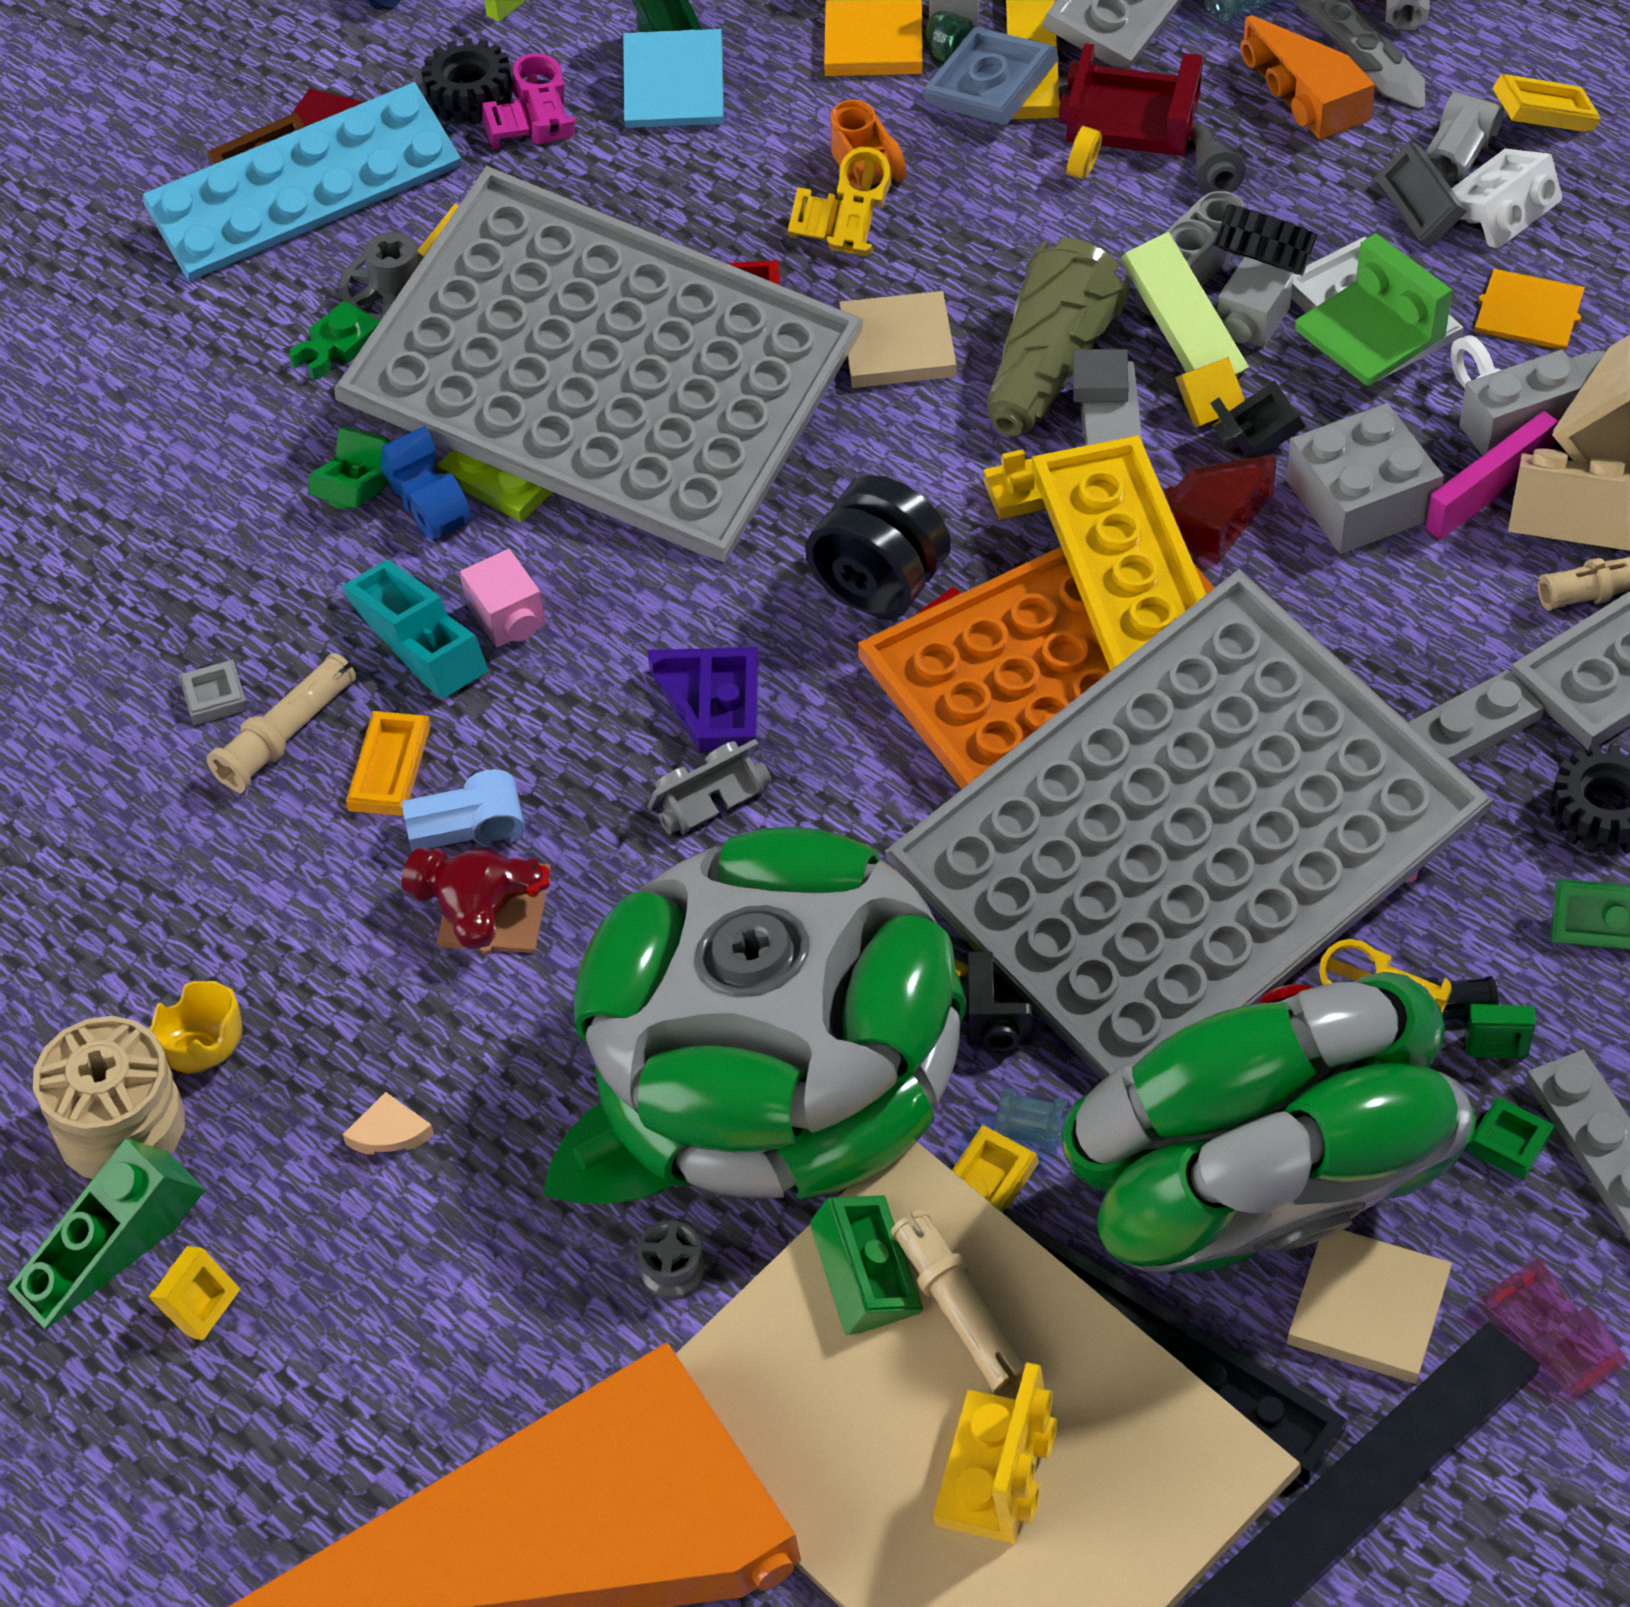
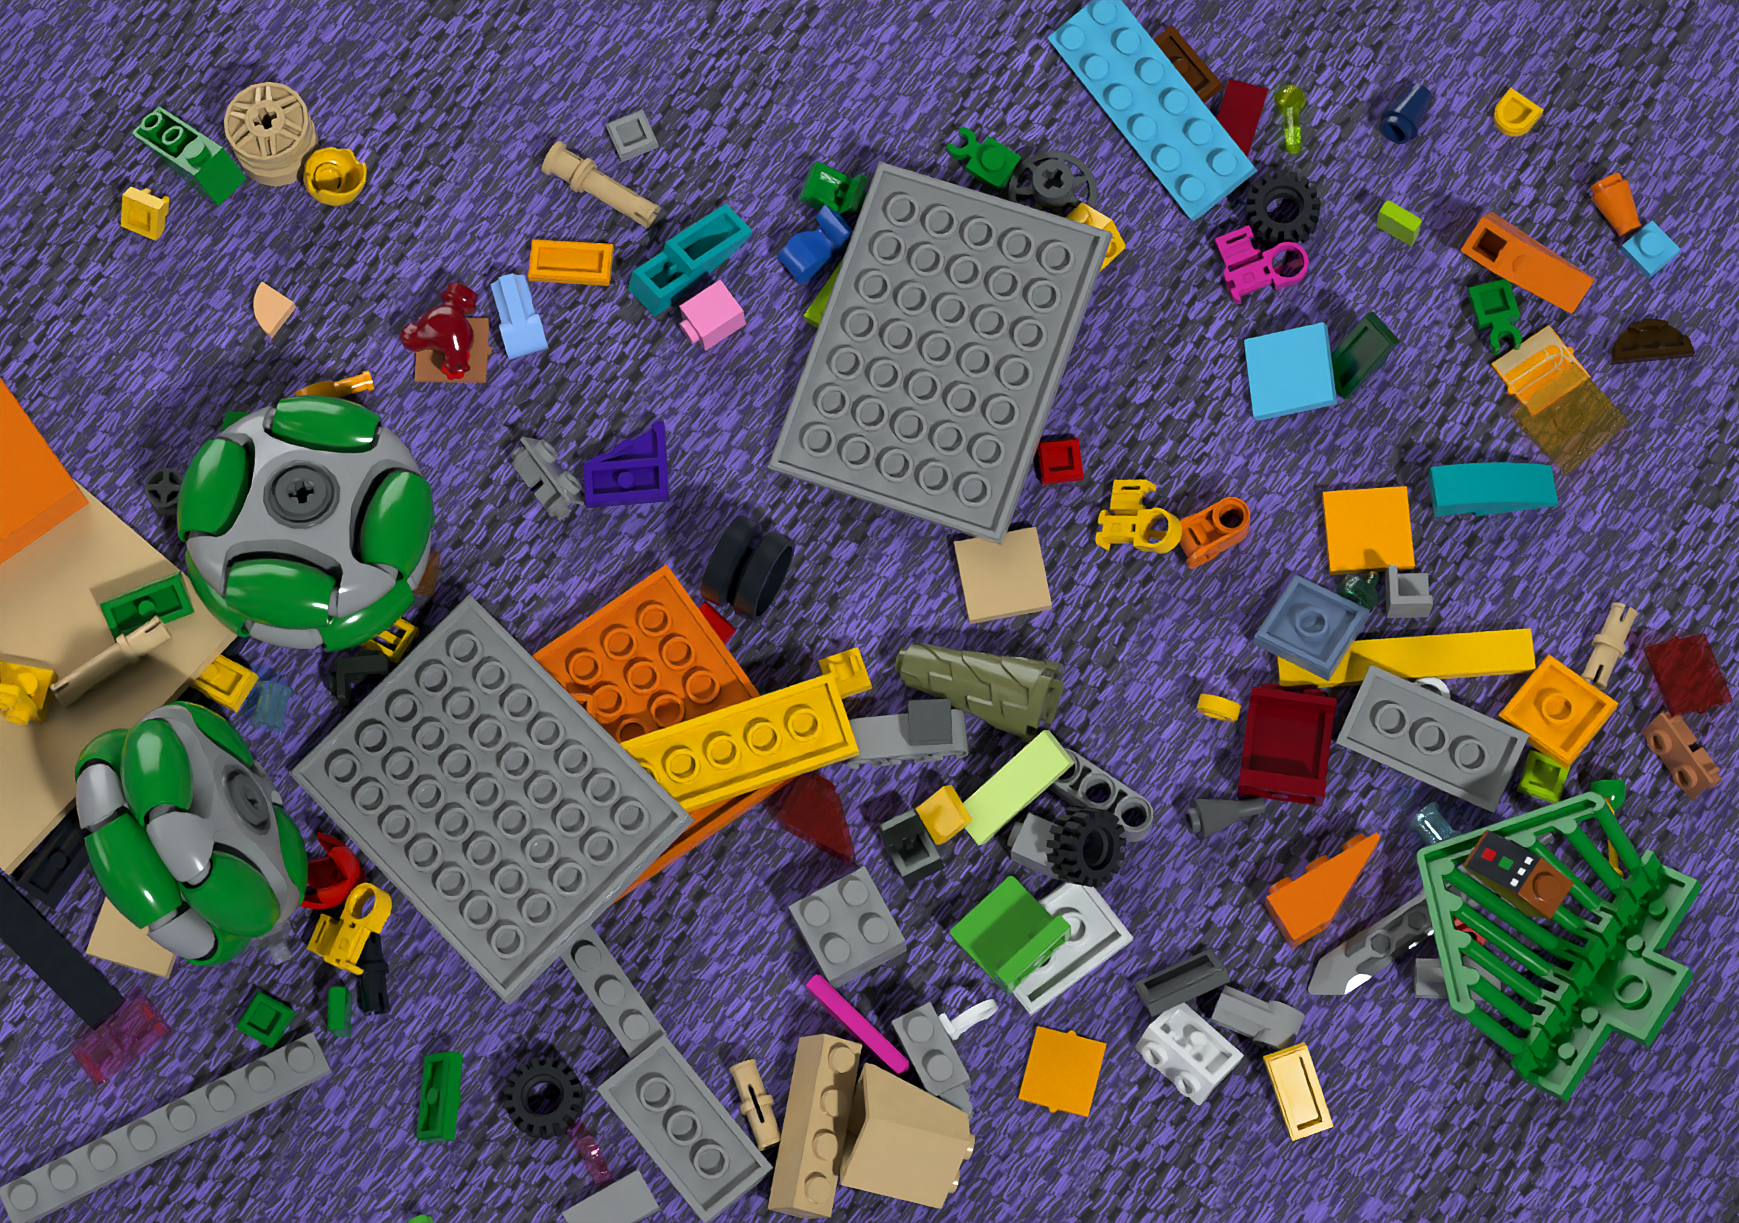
camera: 90 degrees right, 20 degrees up
none -> light orange bar [295,370,374,398]
none -> clear neon green bar [1274,84,1307,154]

